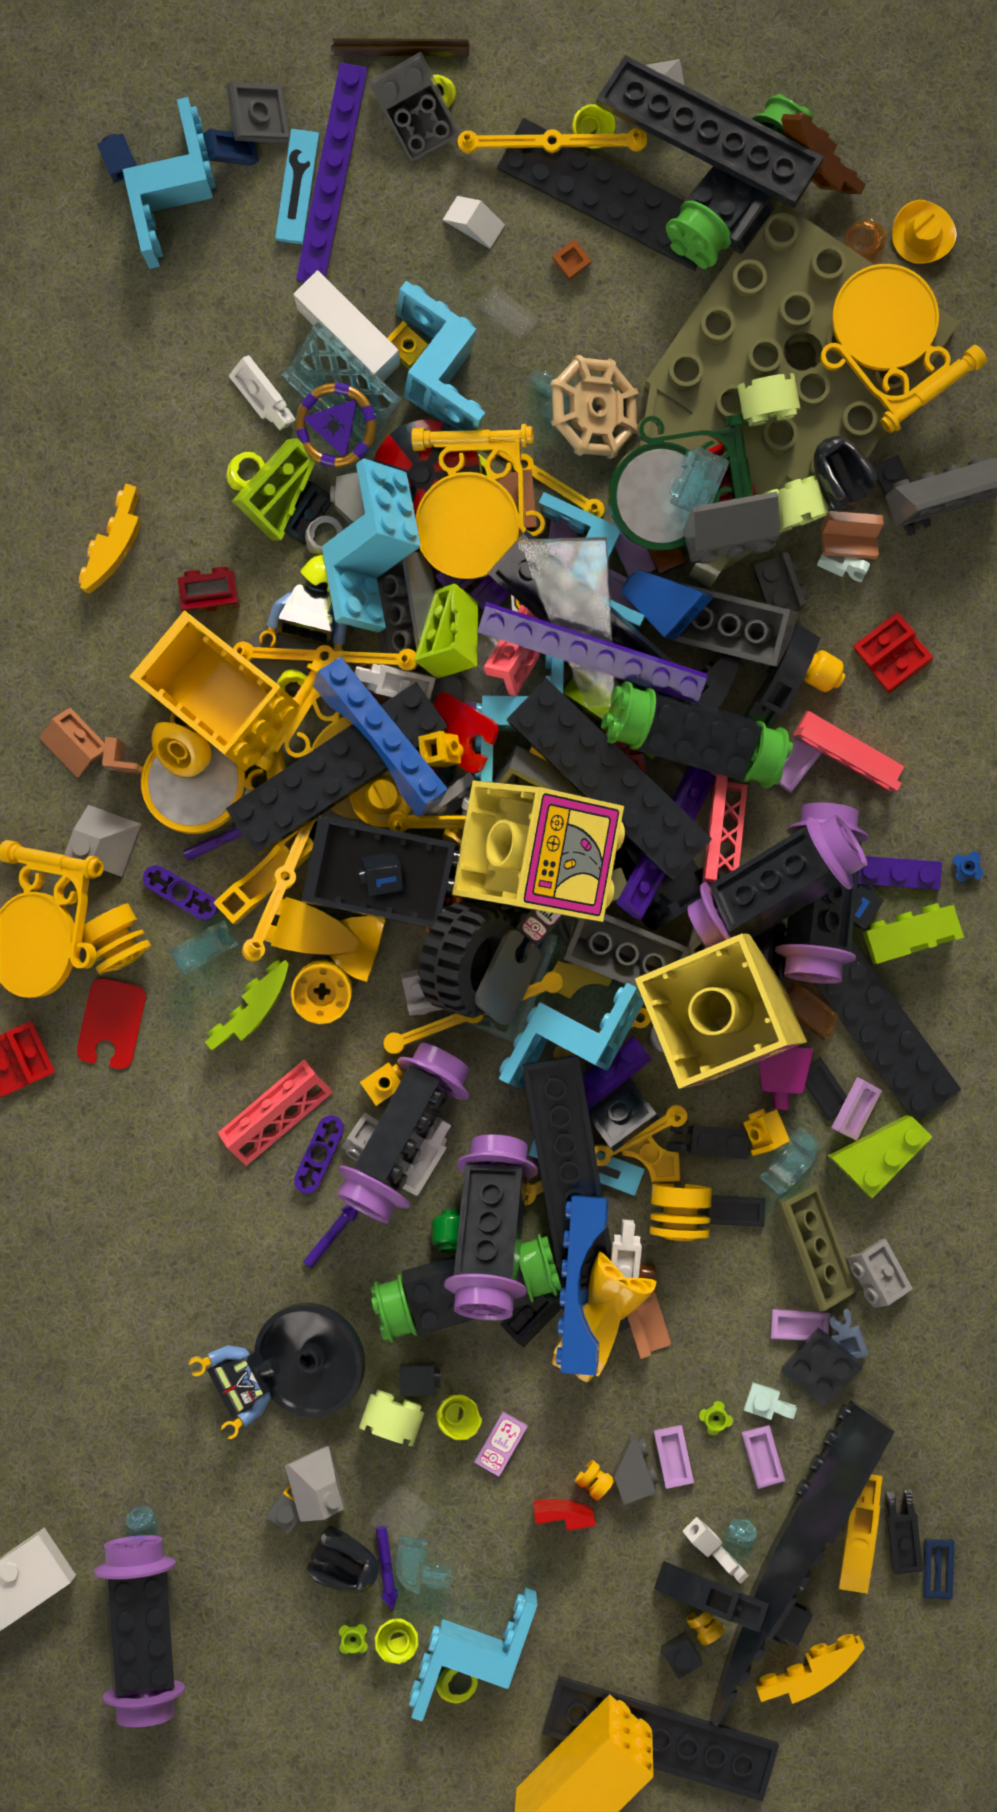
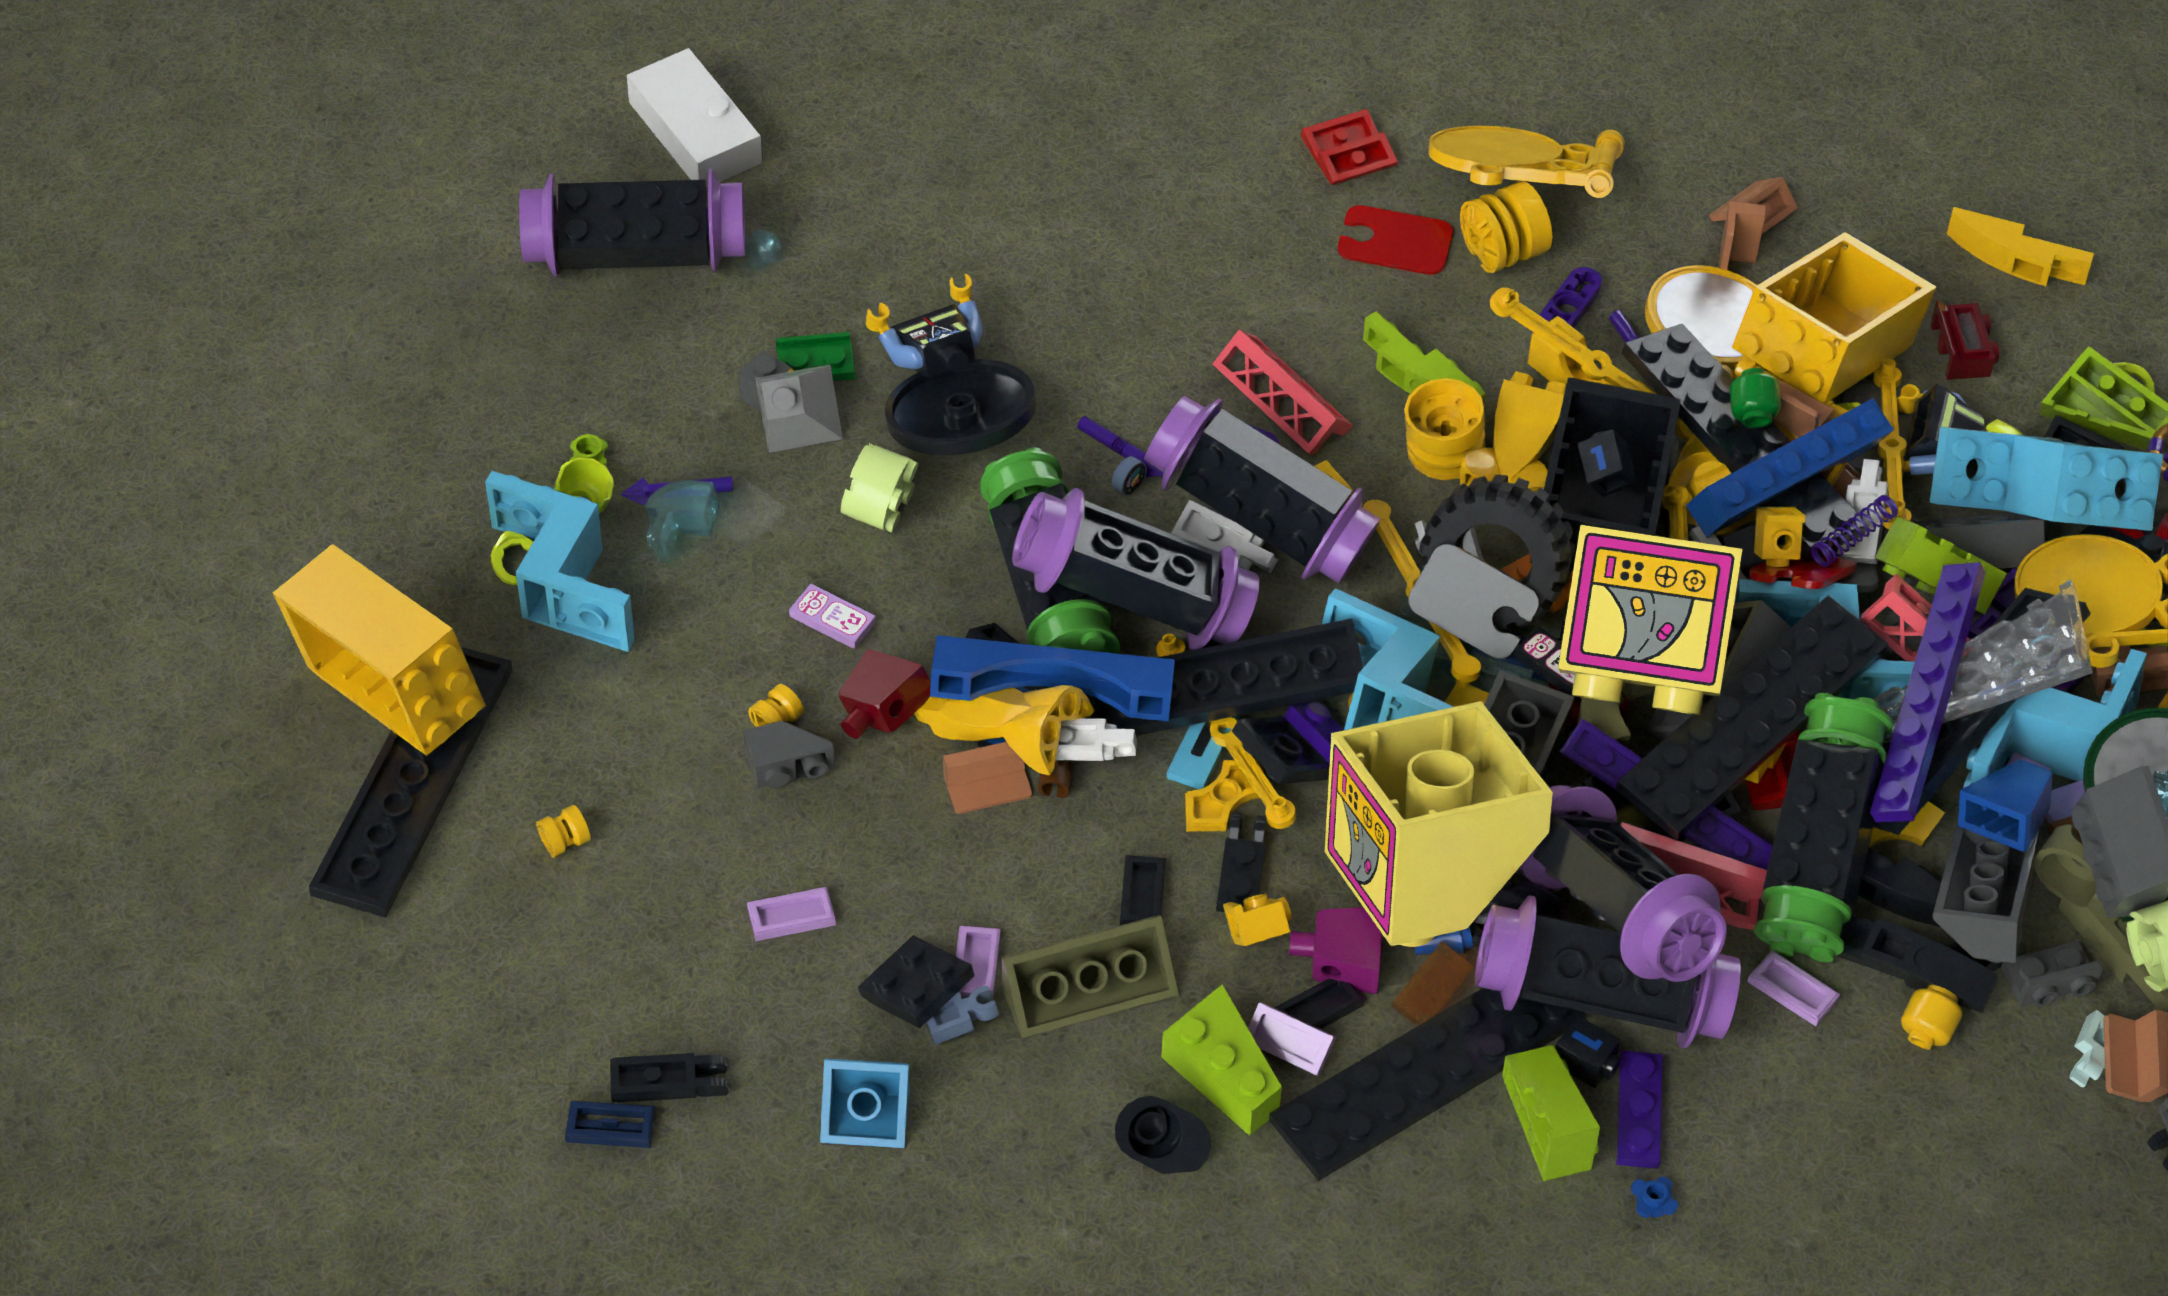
camera: 95 degrees right, 35 degrees down
light grey slope [64,805,142,877] -> none
yellow hat [151,722,211,778] -> none
clear light blue brick [169,921,238,975] -> none
black hair [307,1526,379,1594] -> none
black brick [400,1362,441,1396] -> none
neon yellow hair [437,1395,482,1440] -> none
red slope [533,1499,596,1531] -> none
yellow wheel [649,1183,712,1241] -> none
lavender tile [654,1425,694,1489] -> none
black slope [654,1561,770,1633] -> none
black brick [661,1631,703,1680] -> none
white piece [683,1517,749,1584] -> none
lime plate [699,1401,733,1435] -> none
black wedge [710,1399,895,1726] -> none
clear light blue plate [723,1518,757,1549] -> none
light aqua plate [744,1382,797,1420] -> none
yellow slope [755,1634,865,1704] -> none
clear light blue brick [759,1127,821,1195] -> none
black brick [773,1602,813,1647] -> none
coral fence [792,711,905,791] -> none
yellow slope [838,1474,882,1594] -> none
light grey bracket [847,1239,913,1308] -> none
red slope [853,612,933,694] -> none
none -> green plate [776,332,855,381]
none -> dark azure slope [820,1058,910,1148]
none -> dark red torso [839,649,931,739]
none -> tile [1112,456,1147,496]
none -> black piece [1114,1096,1211,1174]
none -> green head [1729,368,1781,428]
none -> nougat panel [1773,378,1834,437]
none -> dark purple piece [1811,495,1898,567]

